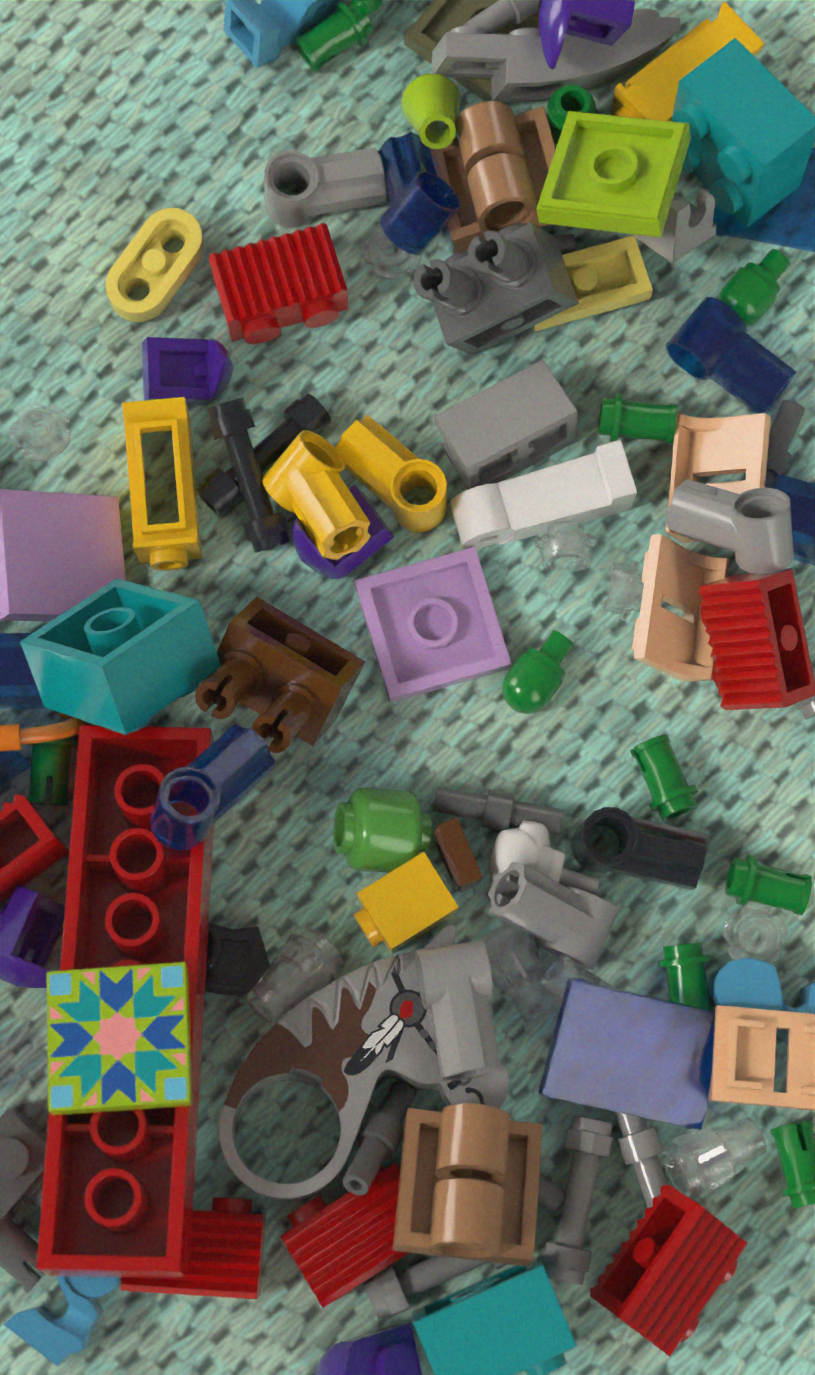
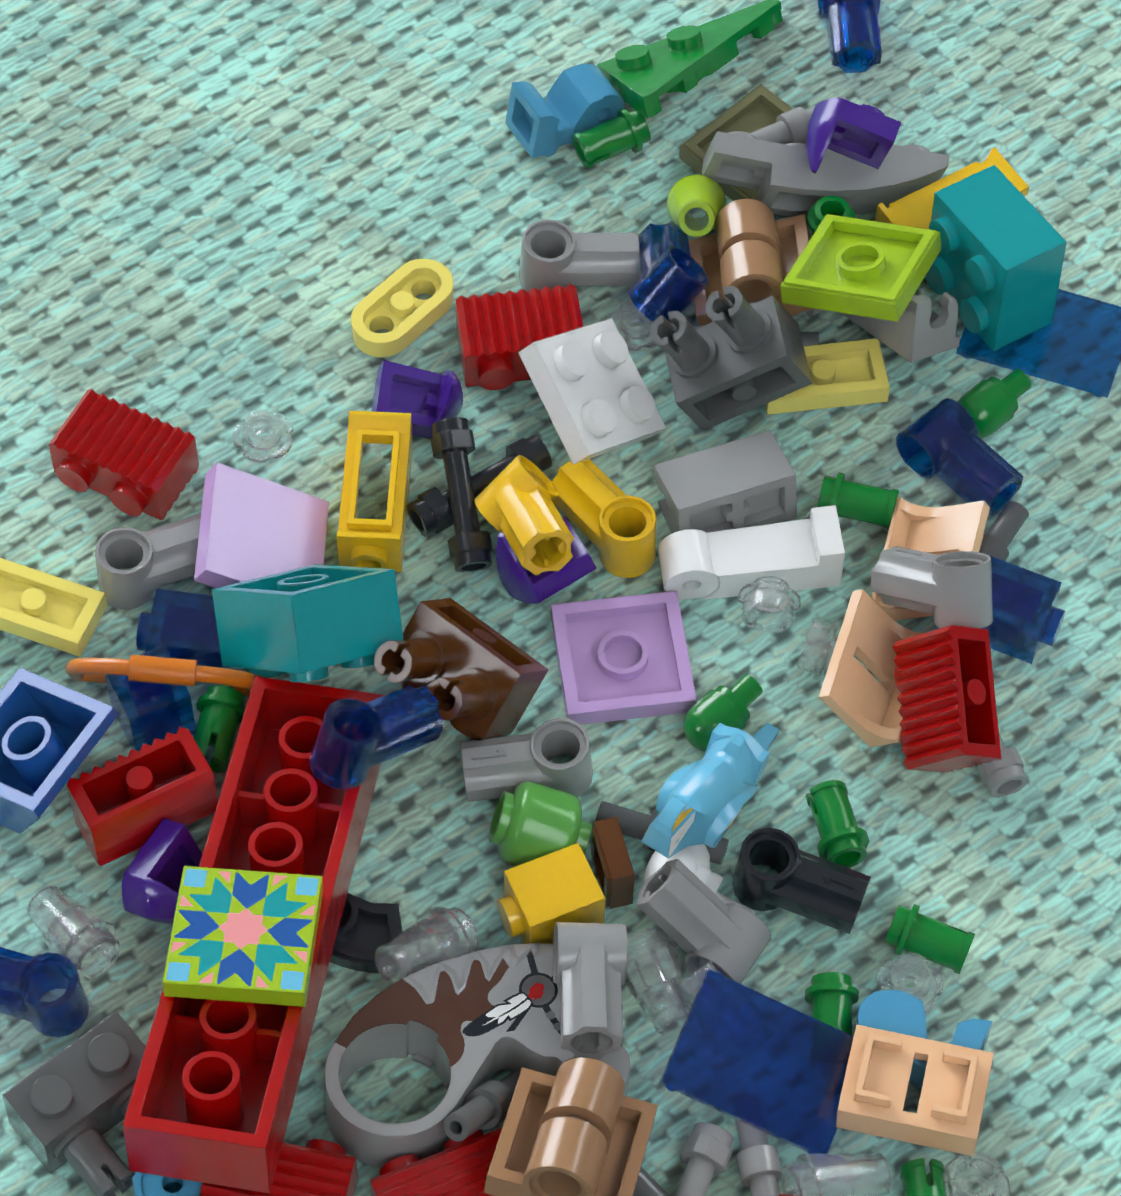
camera: 10 degrees right, 20 degrees down
none -> light grey piece [461,718,593,802]
none -> white plate [518,318,666,465]
none -> medium azure animal [641,723,779,858]

